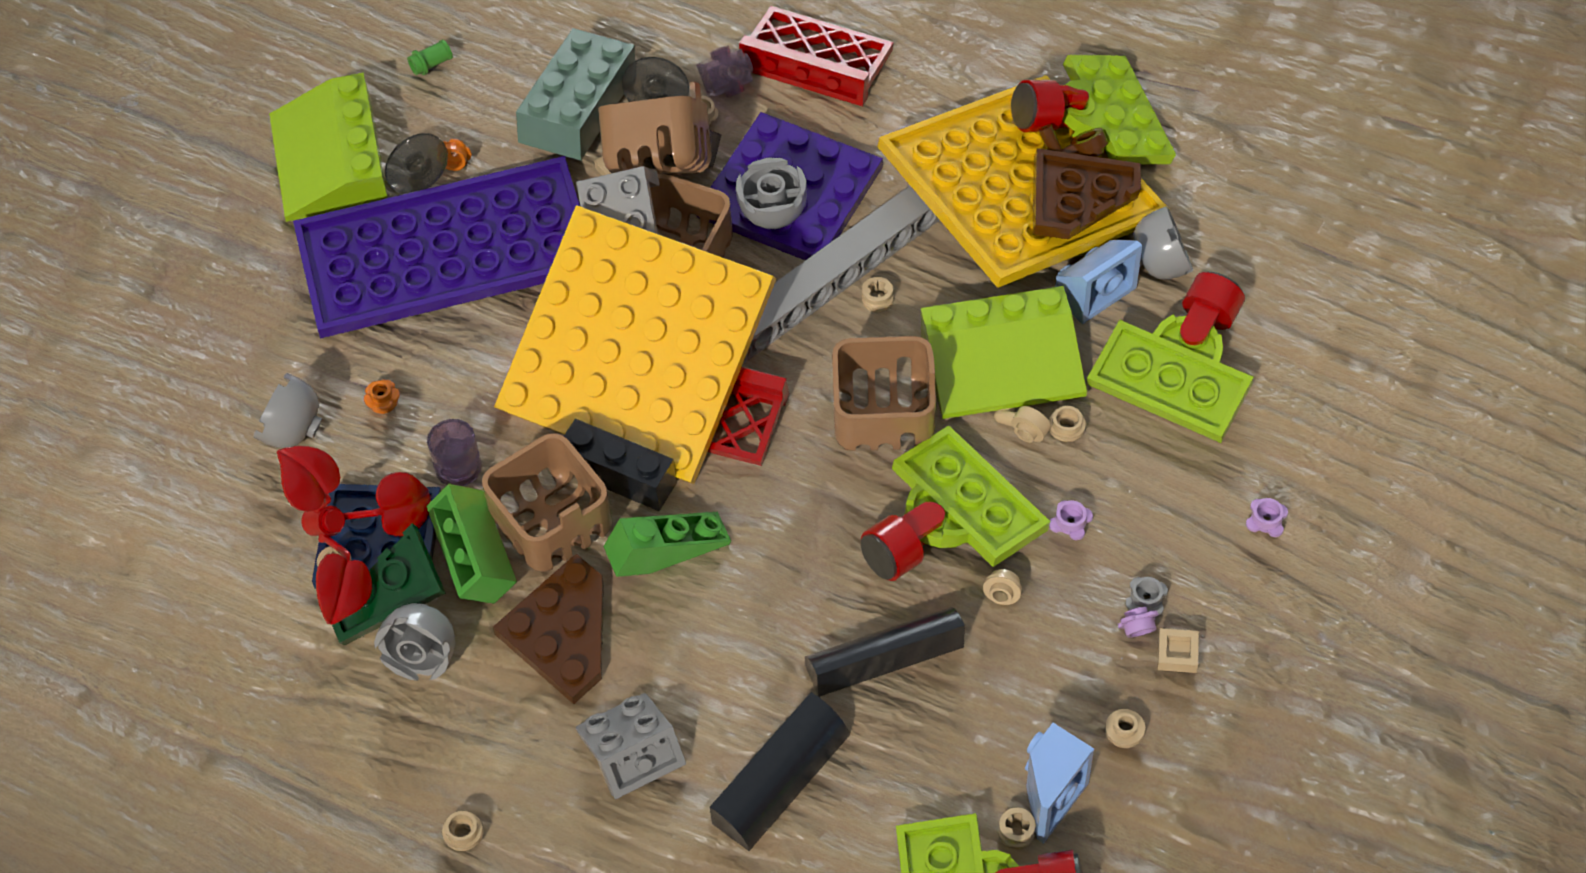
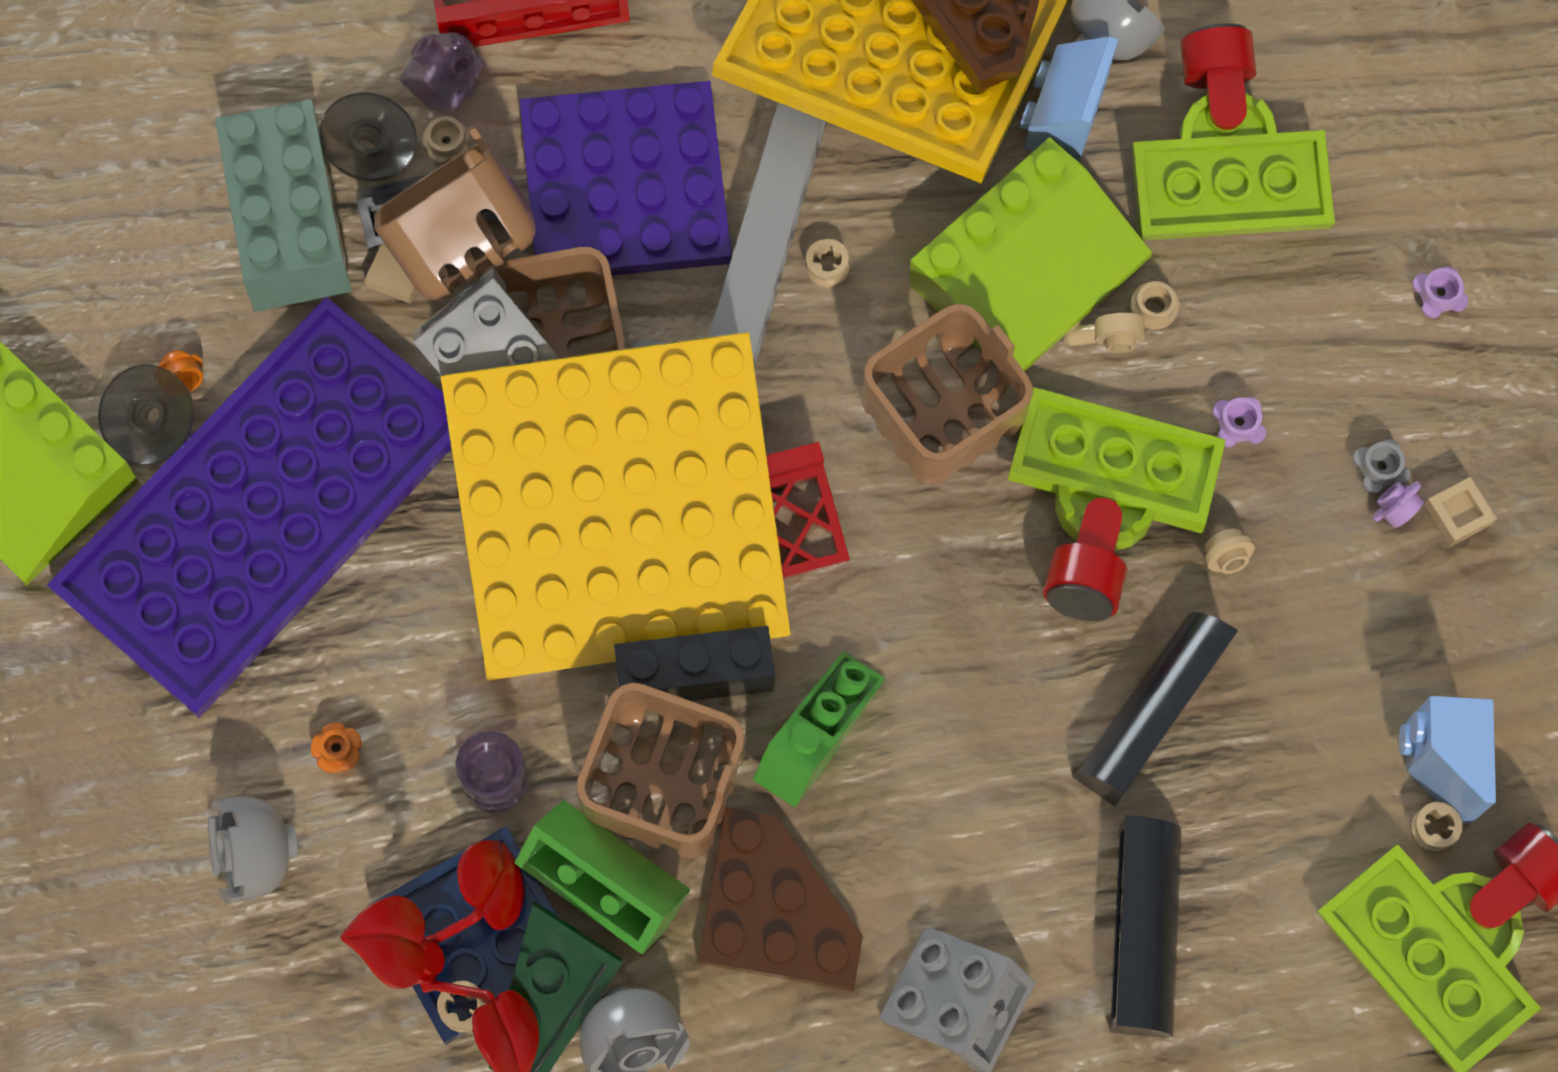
camera: 40 degrees left, 15 degrees up
bright green pin [407,40,453,75] -> none
light grey cylinder [736,158,807,229] -> none
tan plate [1105,709,1146,748] -> none

